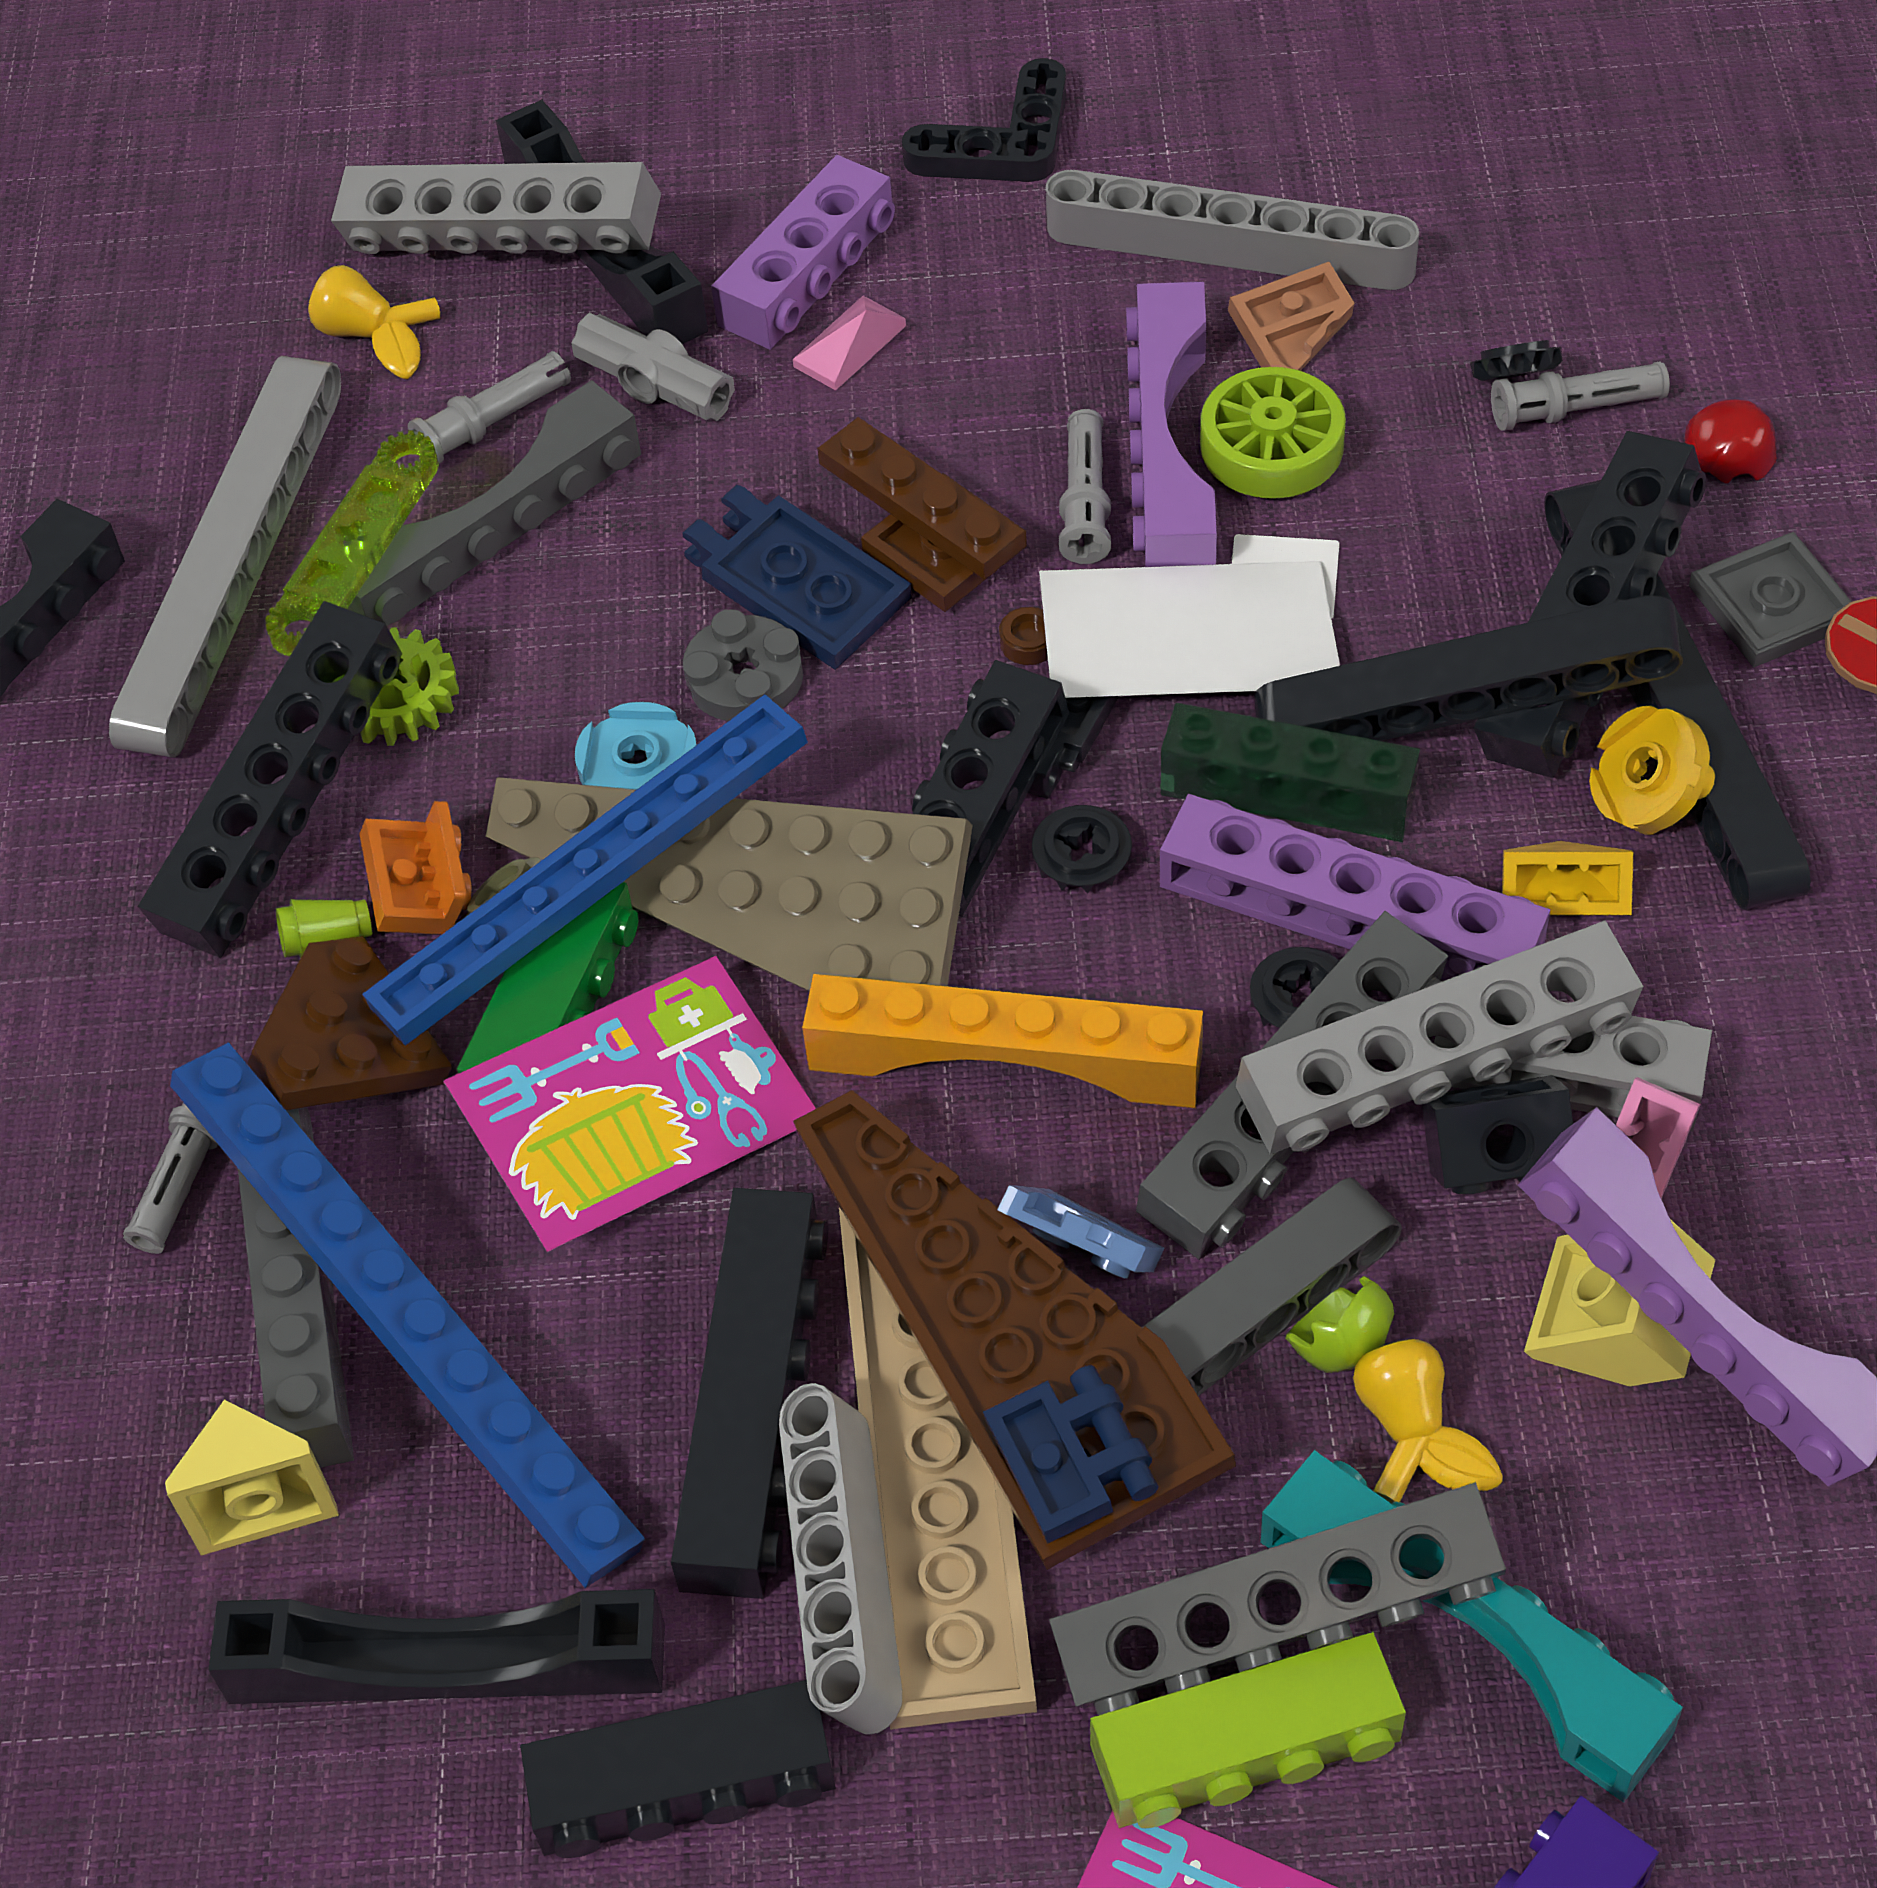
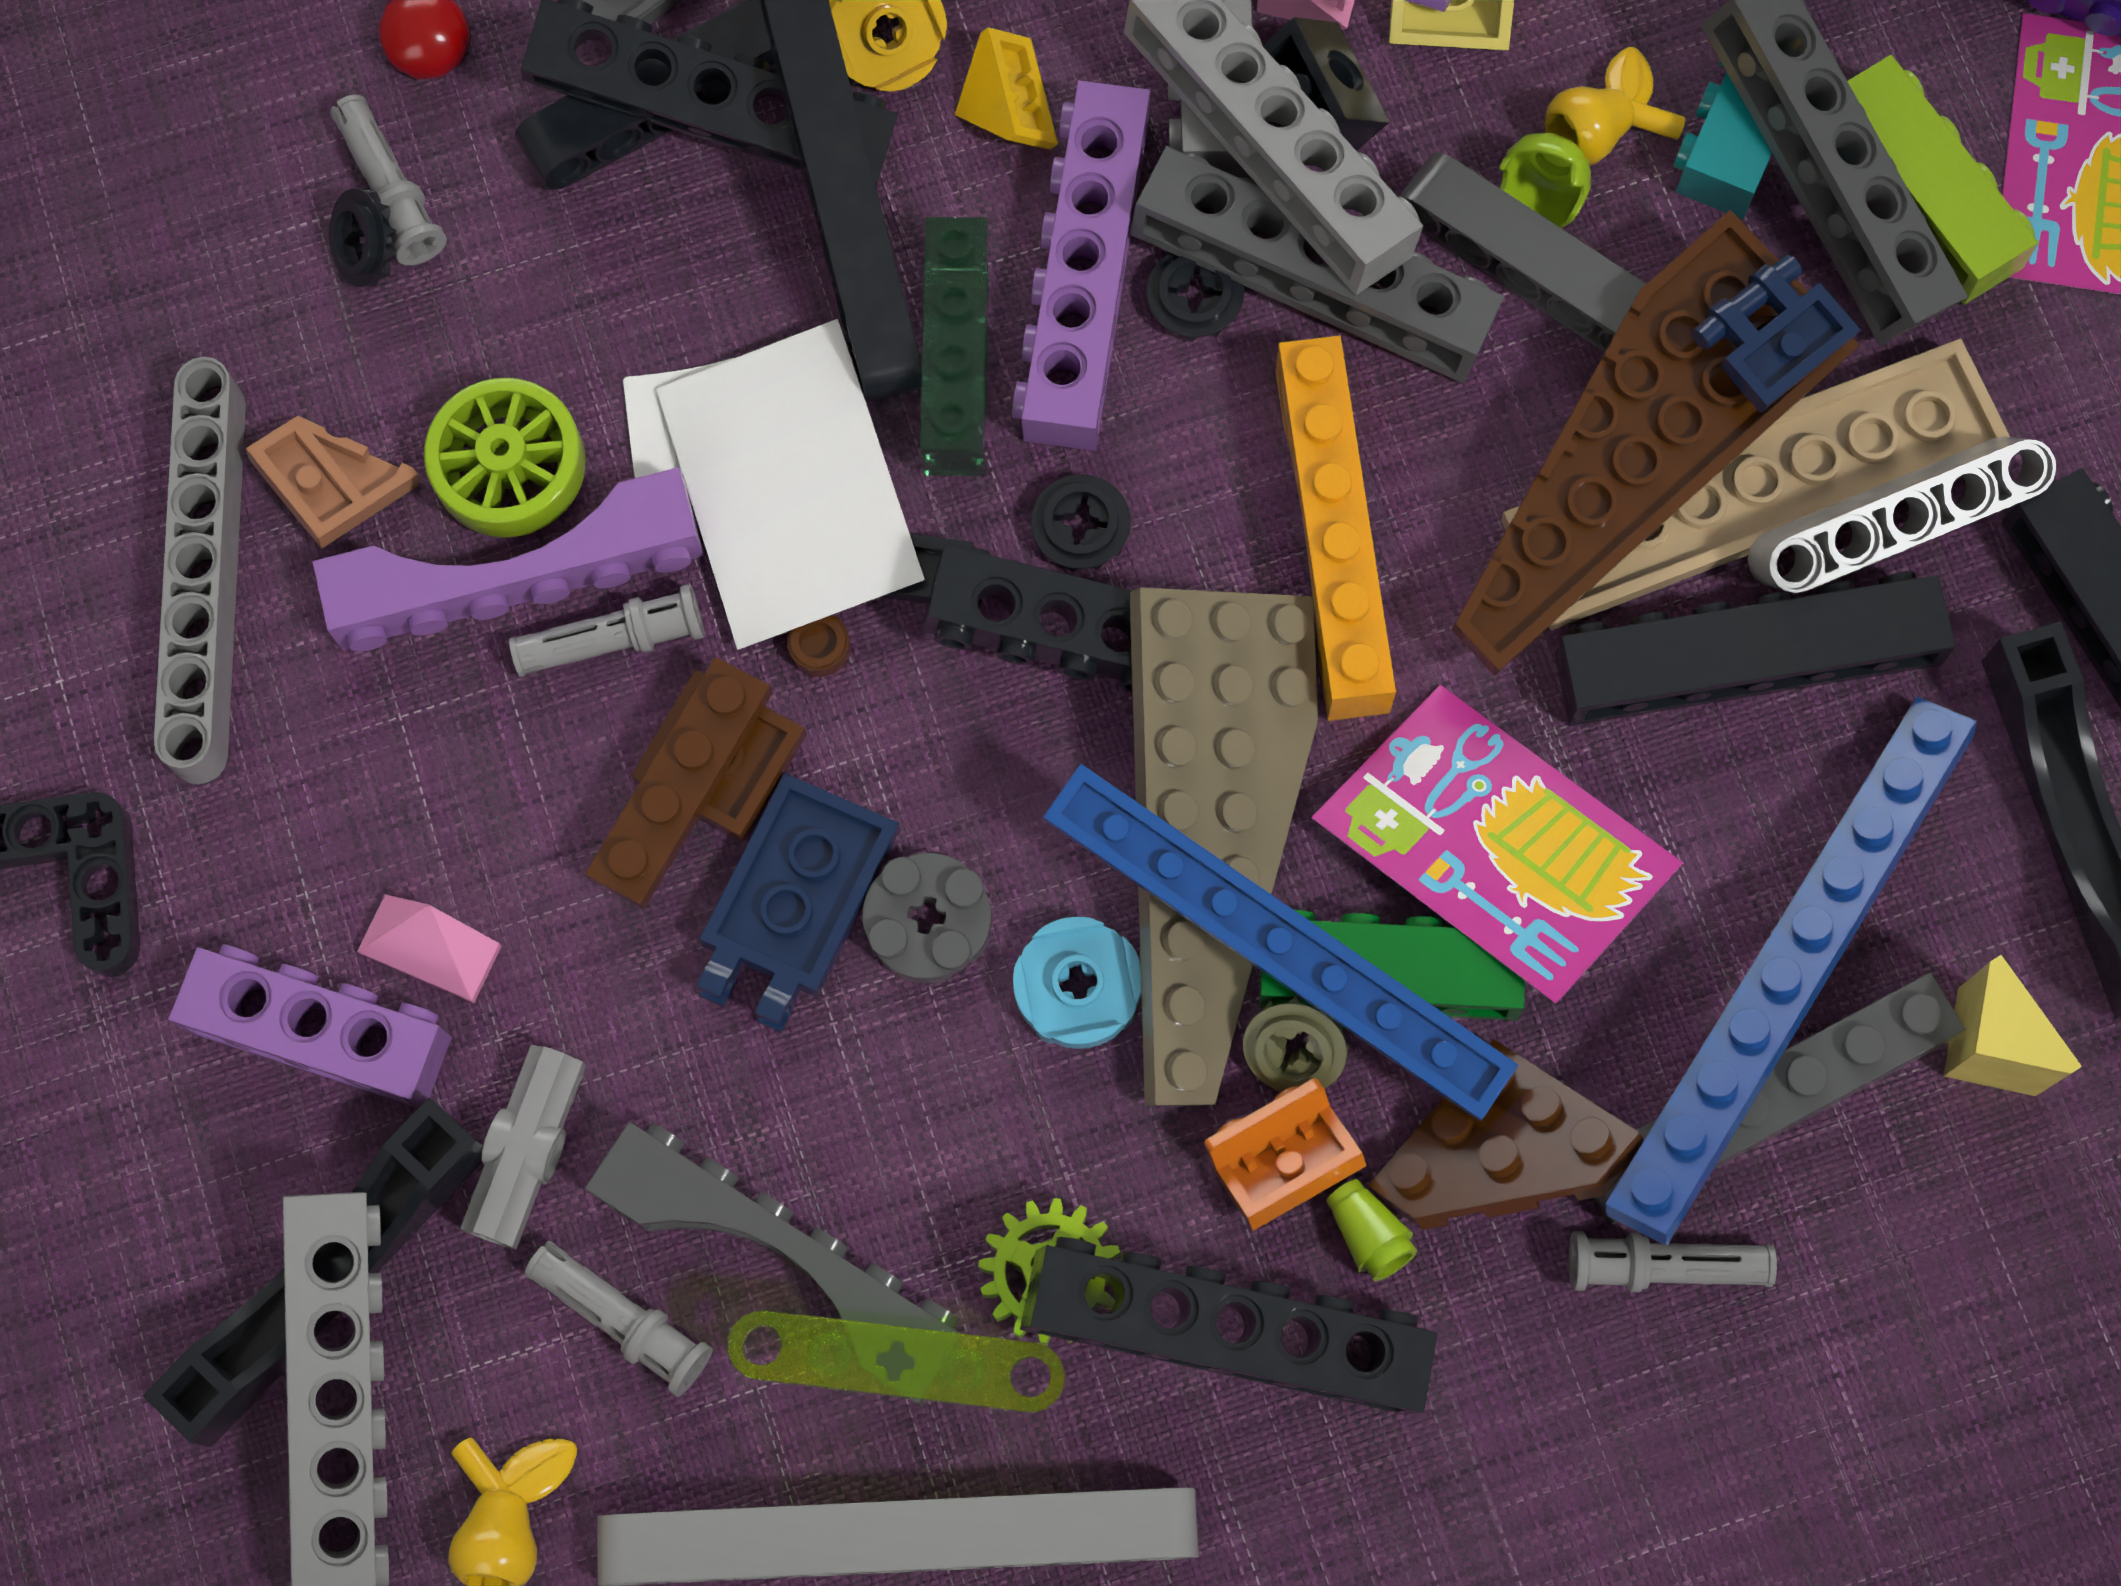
camera: 105 degrees left, 20 degrees up
medium blue wing [997,1185,1165,1278] -> none

